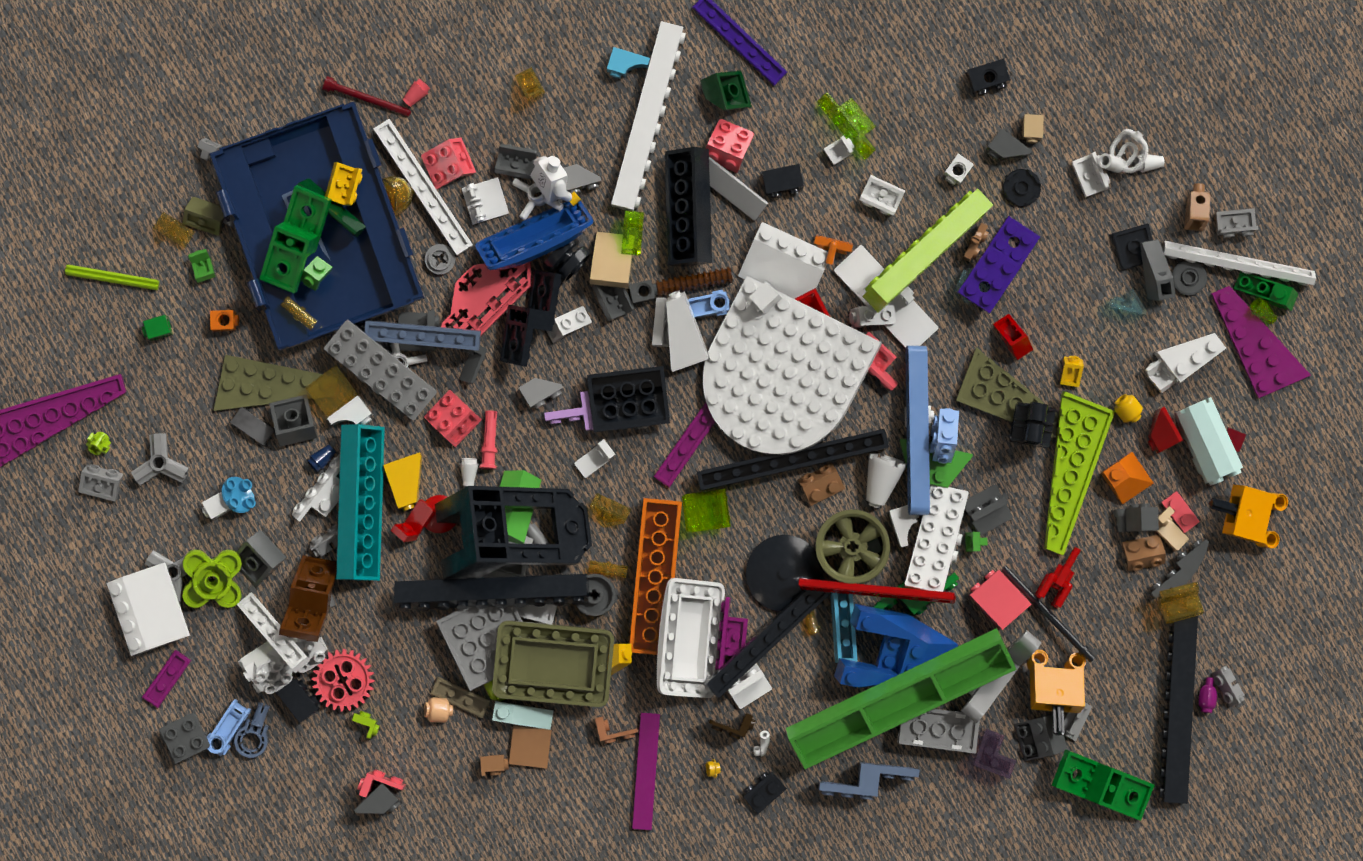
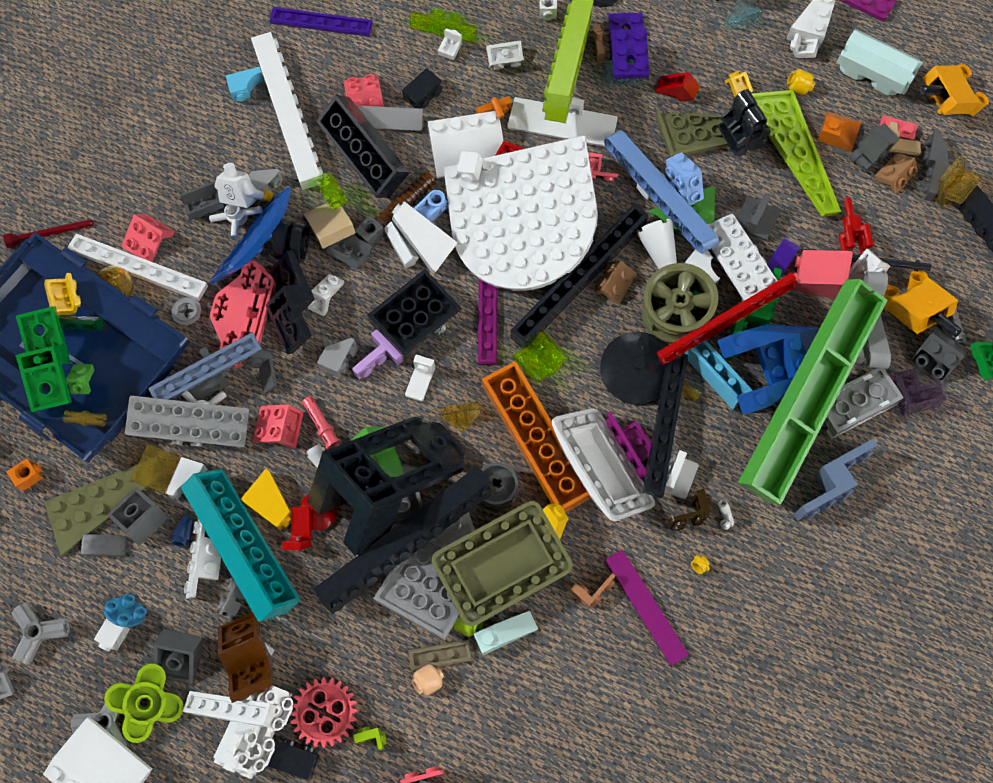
camera: 35 degrees left, 15 degrees down
coral cone [403,79,430,107] -> none
white hinge [462,177,509,225] -> none
medium nougat brick [480,754,509,776] -> none
medium nougat tile [509,725,552,768] -> none
clear yellow slope [515,67,545,102] -> none
clear yellow pin [588,560,628,578] -> none
dark green slope [700,71,752,111] -> none
black bracket [743,771,787,814] -> none
white bracket [849,305,896,328] -> none
bright green tile [965,532,988,552] -> none
red slope [1148,406,1183,453] -> none
none -> dark purple slope [767,237,800,277]
none -> white bracket [848,249,890,280]

